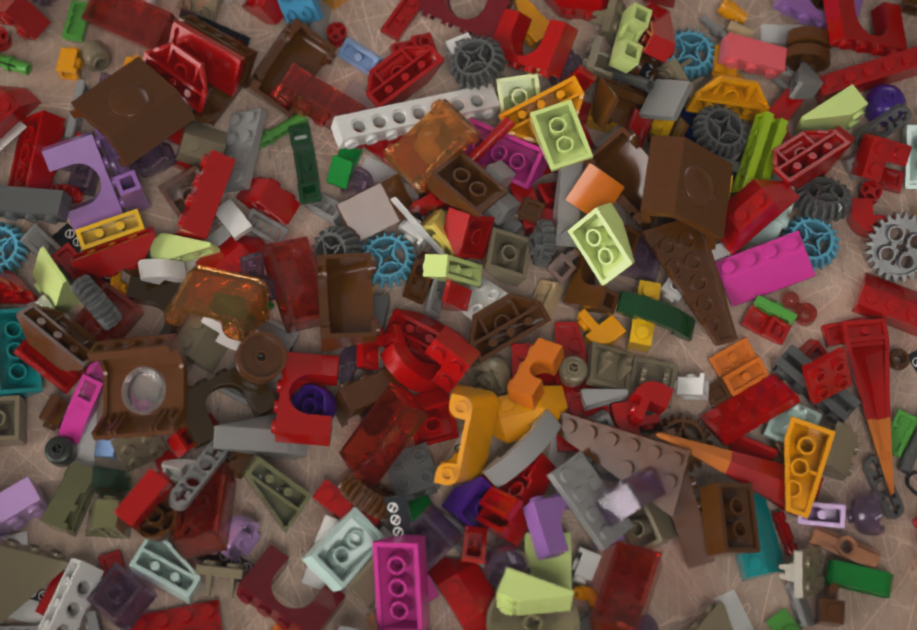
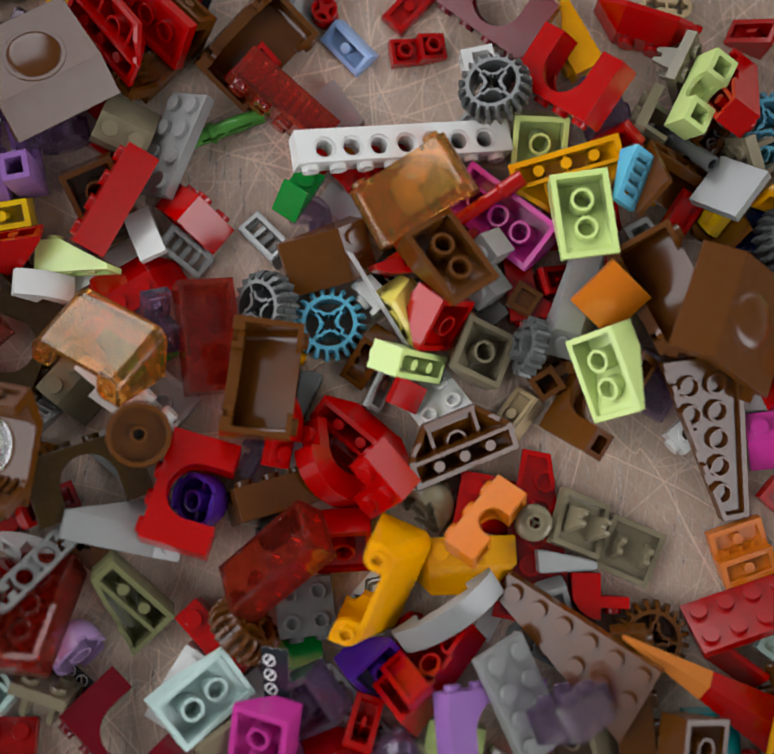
camera: 10 degrees right, 10 degrees up
dark green slope [288,122,322,205] -> none
red wedge [366,45,445,108] -> none
light orange brick [576,309,626,347] -> none
dark green slope [616,291,695,341] -> none
yellow brick [627,280,661,353] -> none
red brick [628,381,674,427] -> none
white brick [674,373,710,400] -> none
reddish brown tile [707,378,733,408] -> none
none -> medium azure slope [612,144,654,212]

